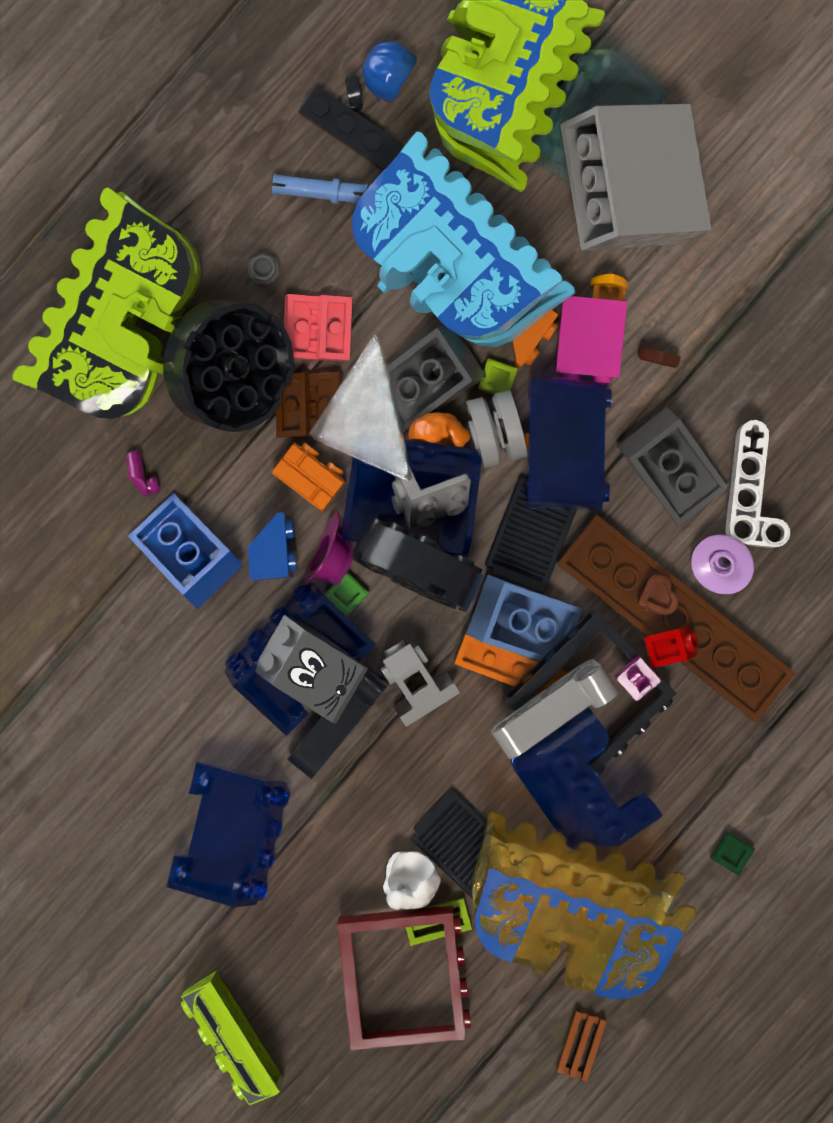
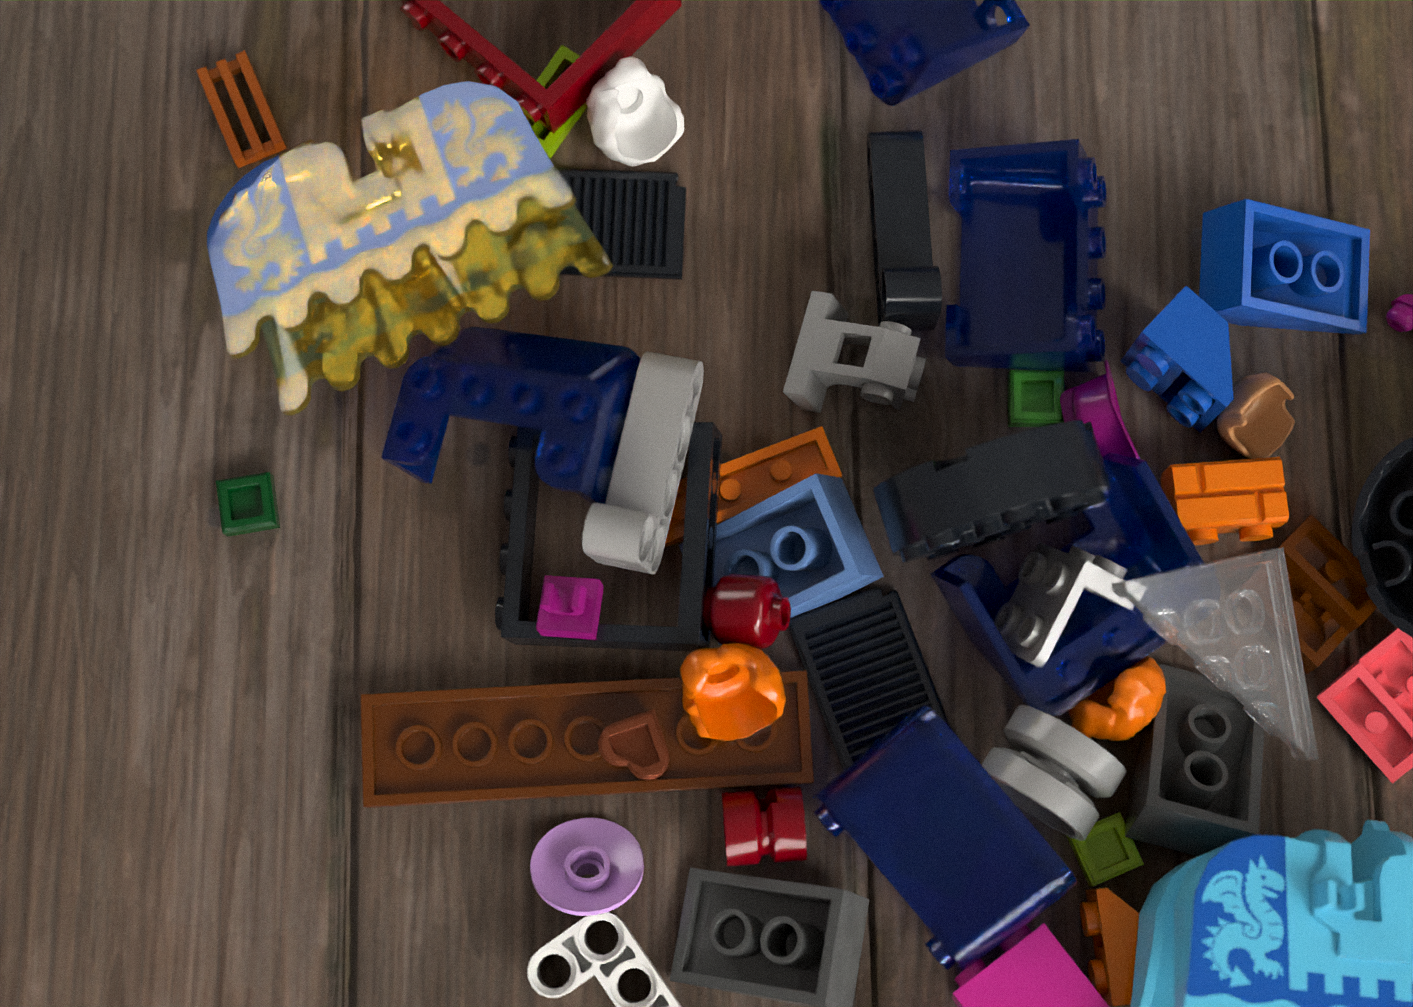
camera: 135 degrees right, 10 degrees down
dark grey slope [253,615,368,724] -> none
red bracket [644,625,698,668] -> none
none -> orange hair [680,643,786,741]
none -> dark red head [703,574,791,649]
none -> dark red wheel [722,787,807,866]
none -> medium nougat hair [1216,372,1295,459]

